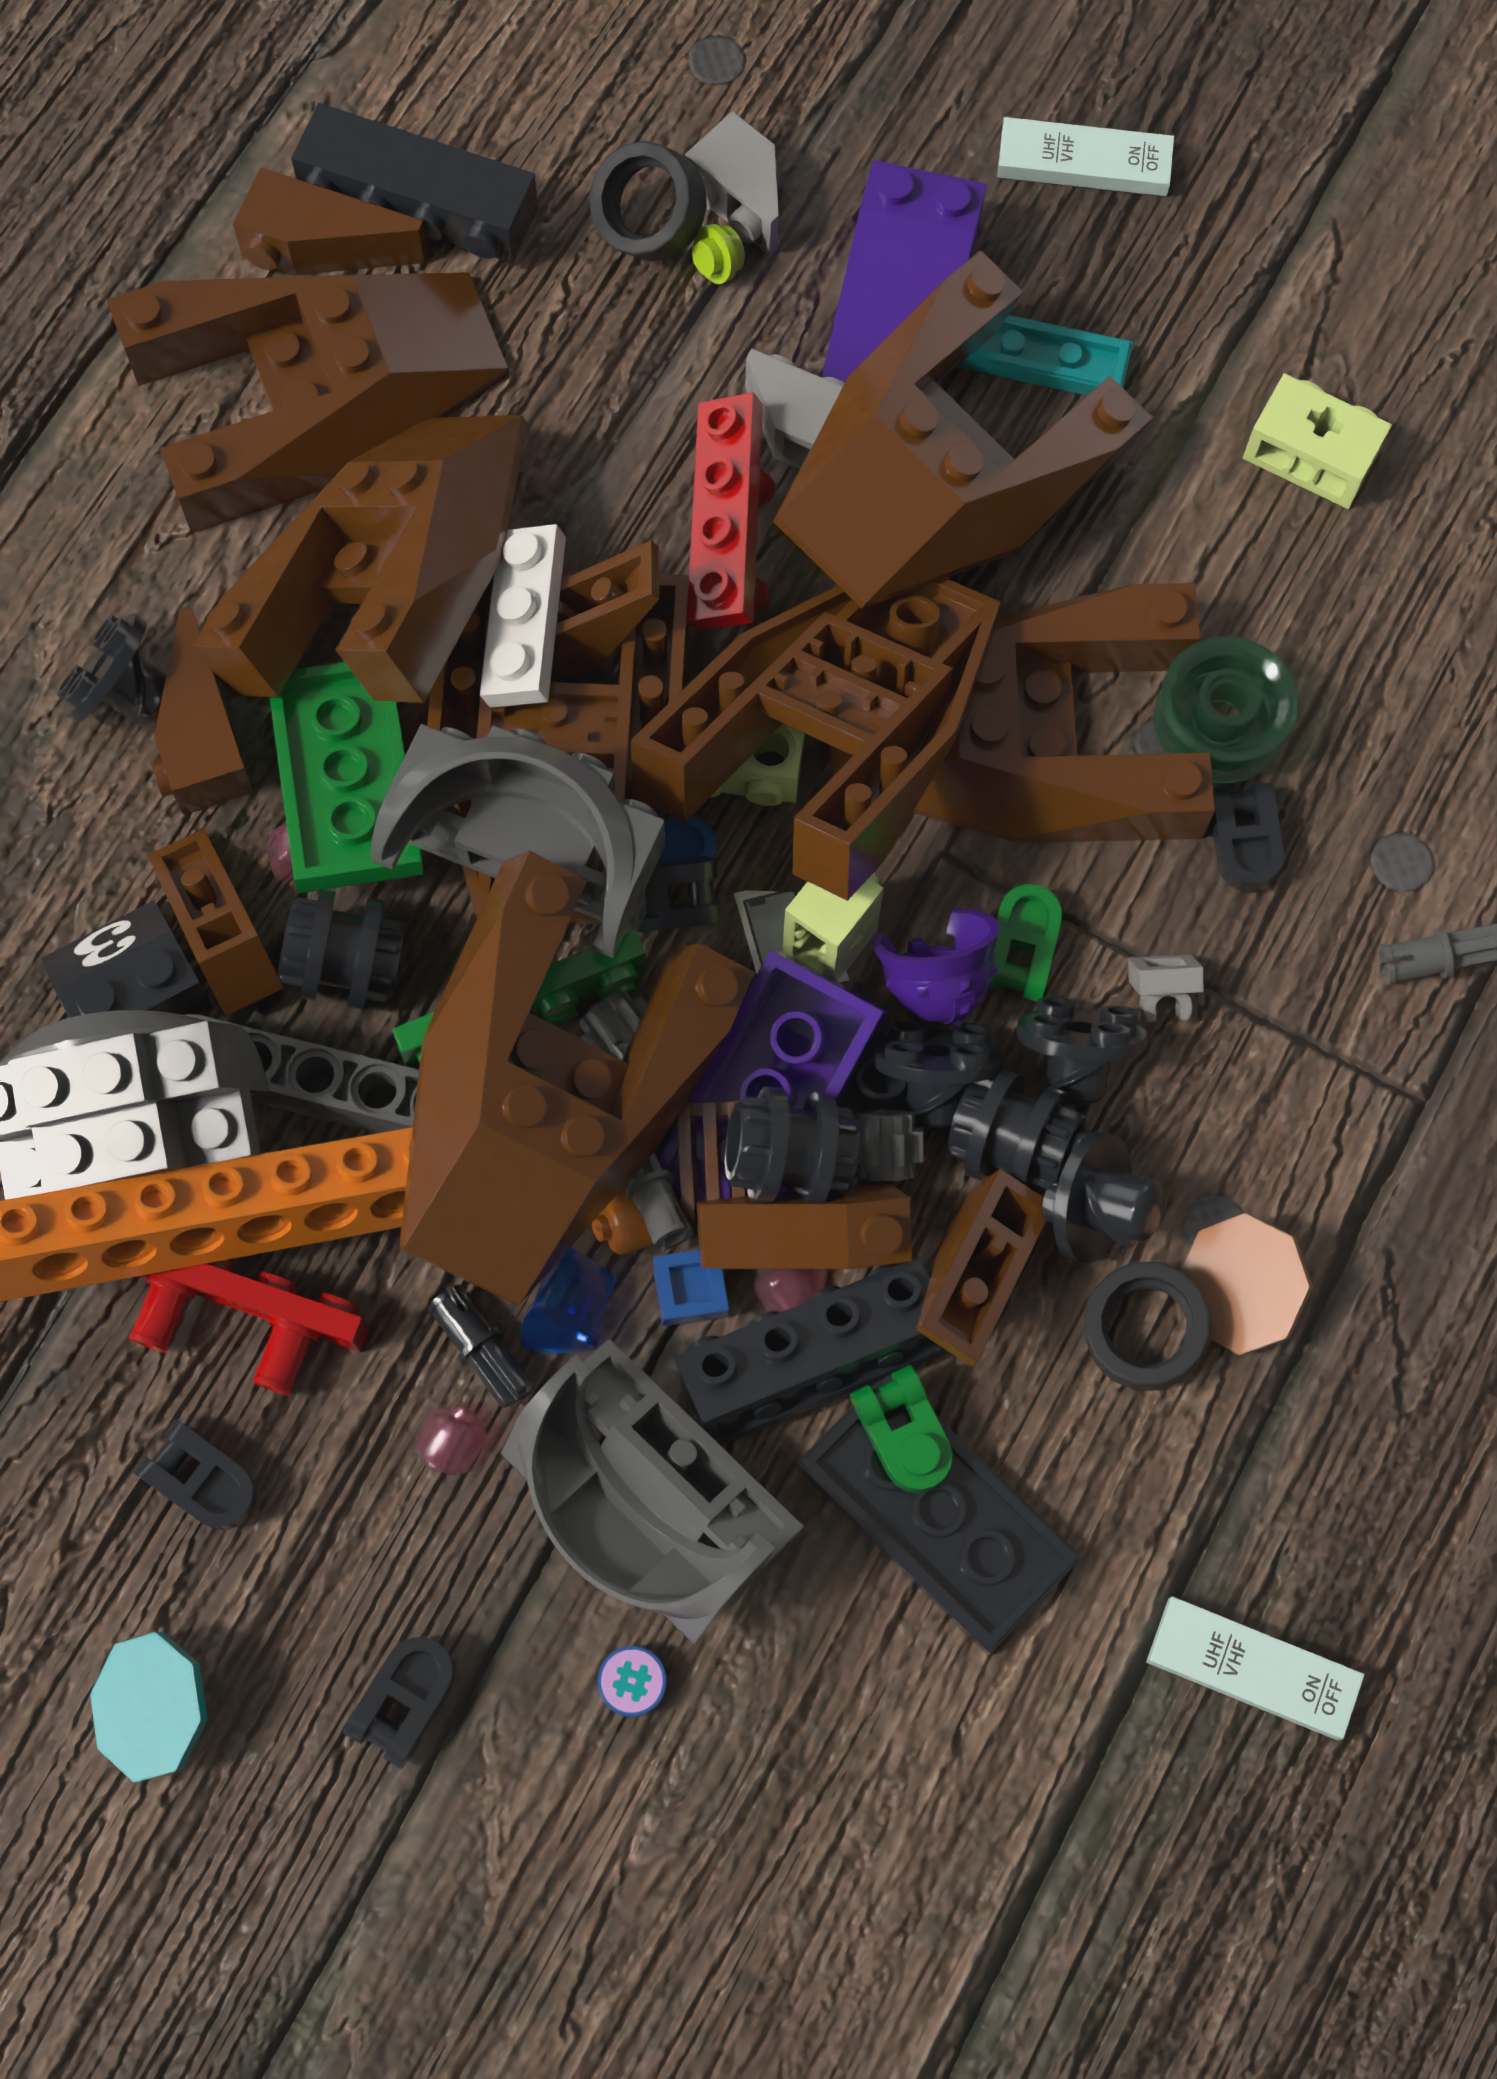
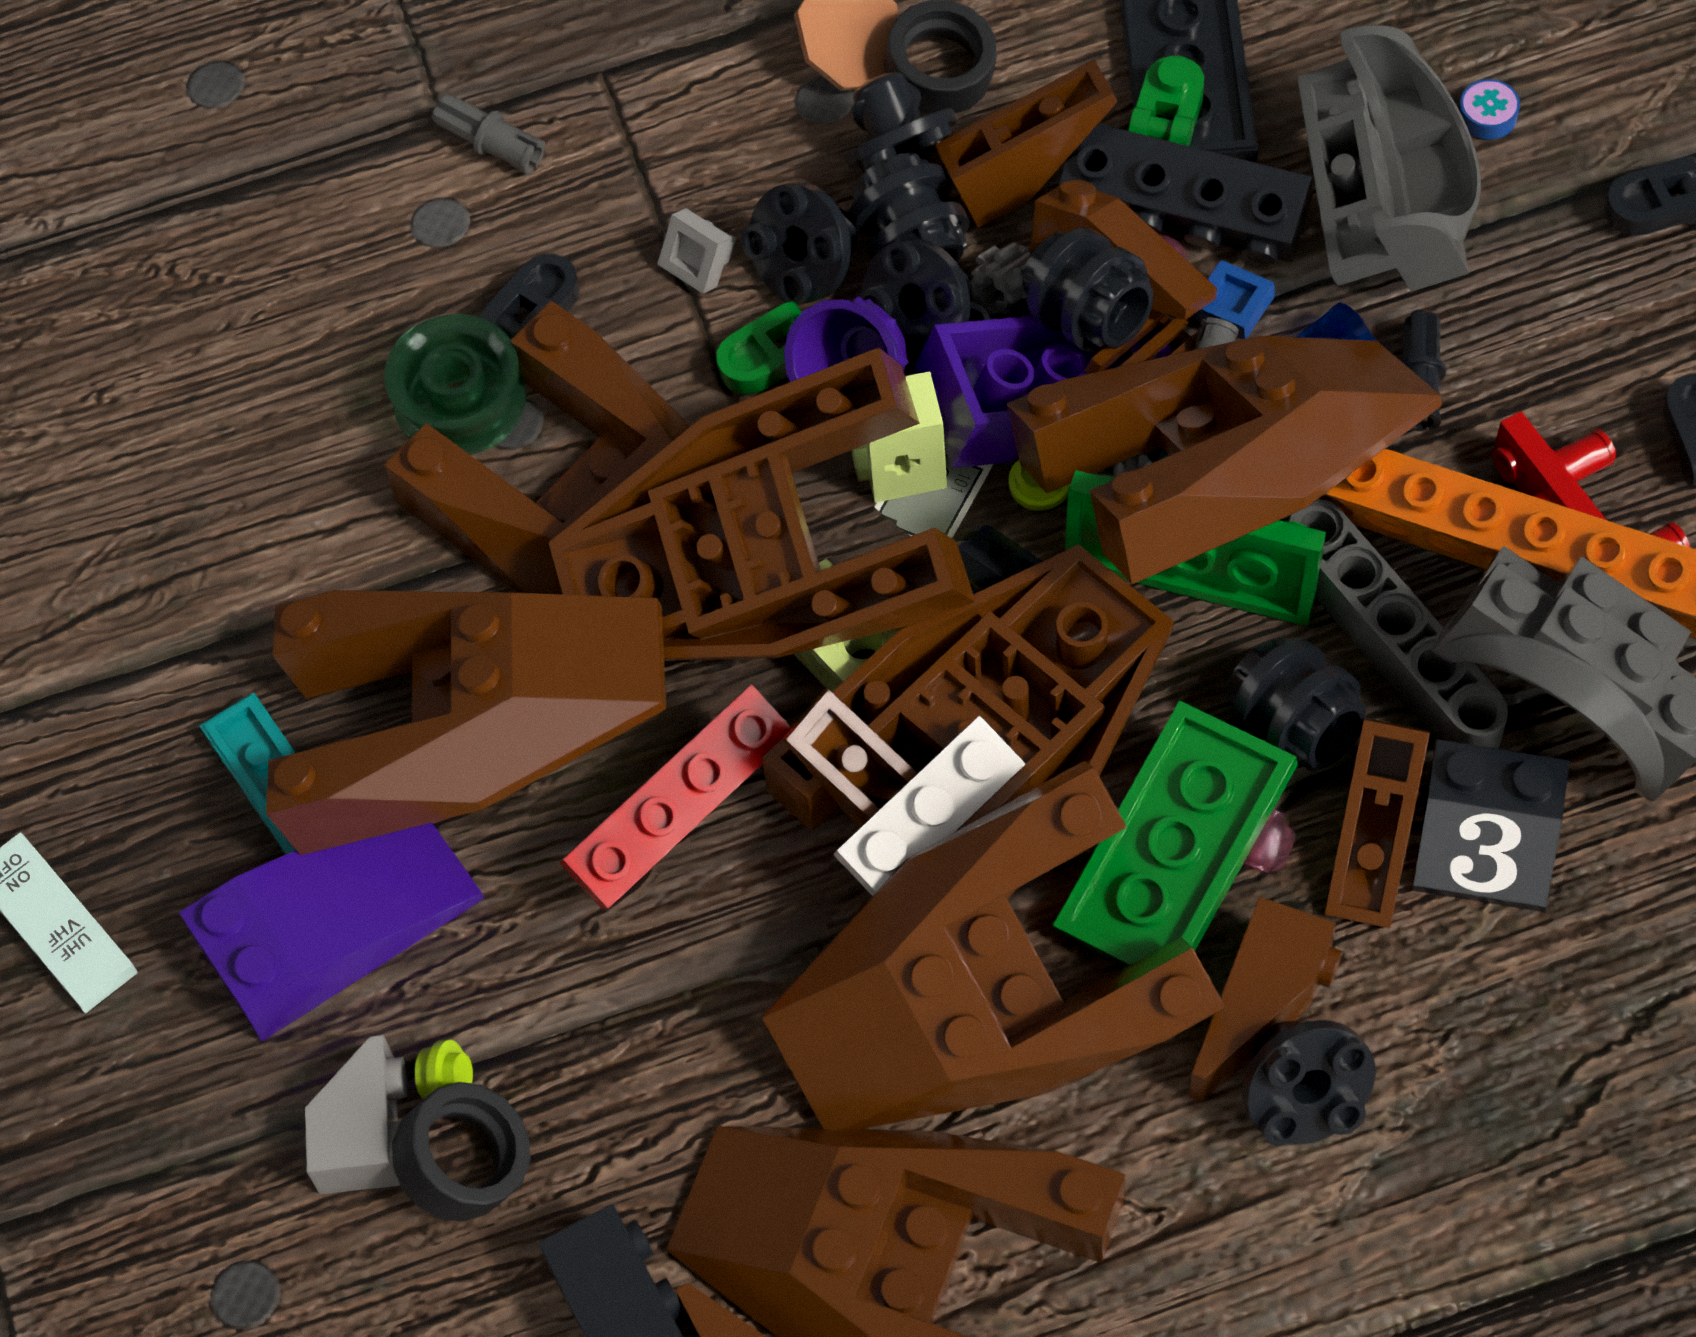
camera: 130 degrees left, 10 degrees down
dark grey piece [371,724,666,958] -> none
clear pink piece [415,1403,488,1476] -> none
light grey slope [746,348,844,469] -> none
yellowish green brick [1242,373,1392,509] -> none

